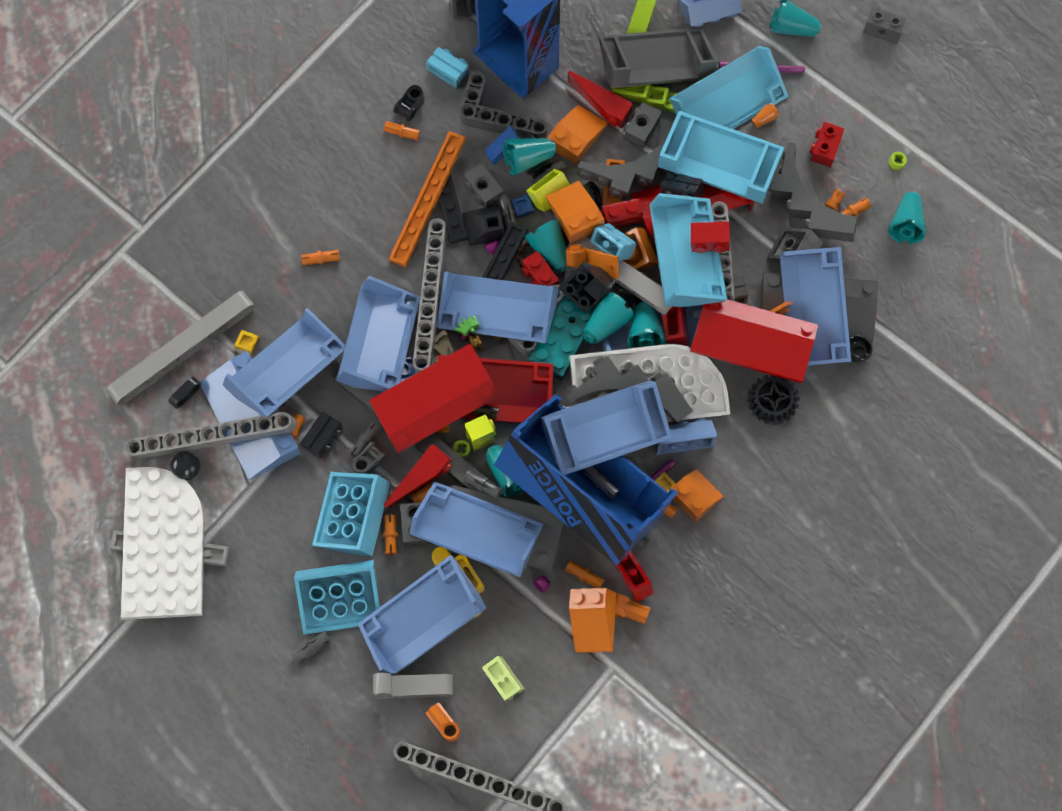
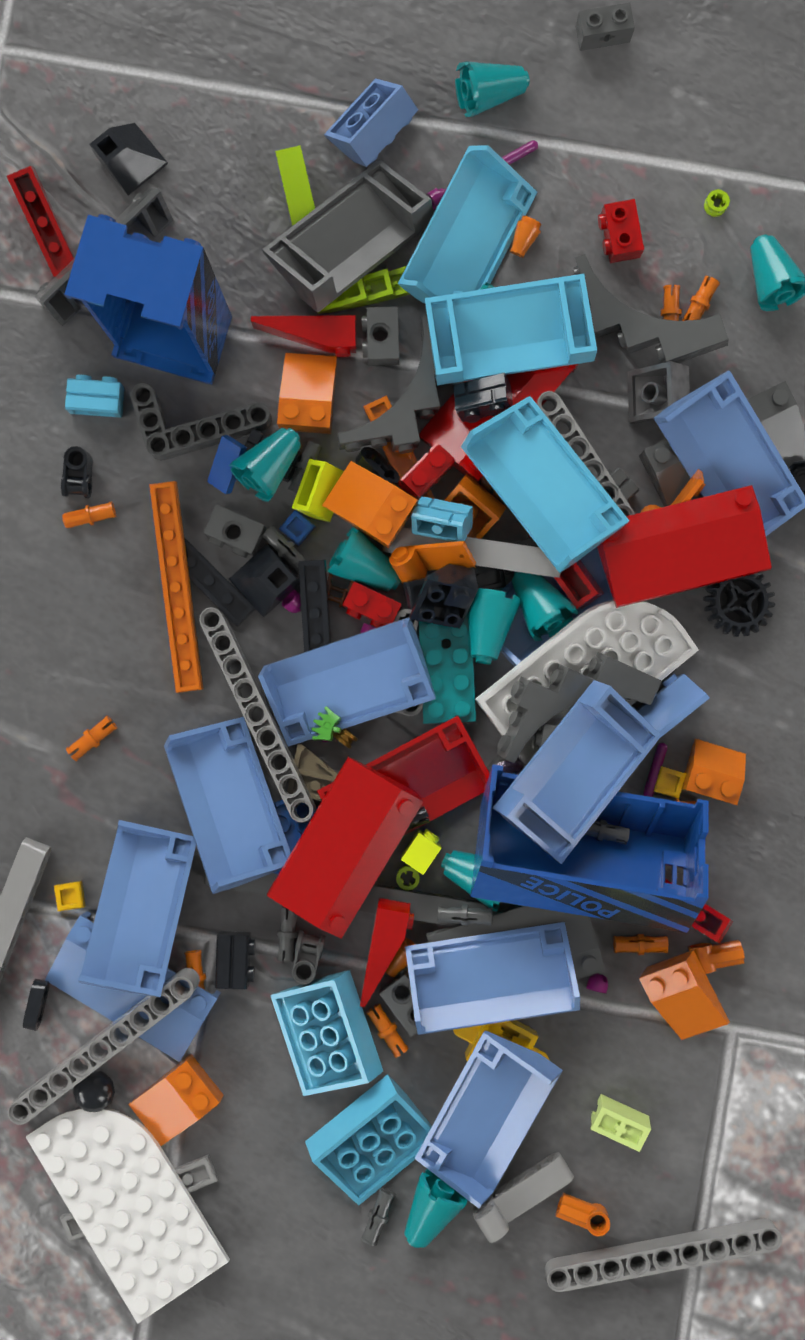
camera: 30 degrees left, 15 degrees up
red piece [691,221,730,253] -> none
none -> orange slope [128,1054,223,1146]
none -> teal cone [404,1169,468,1248]

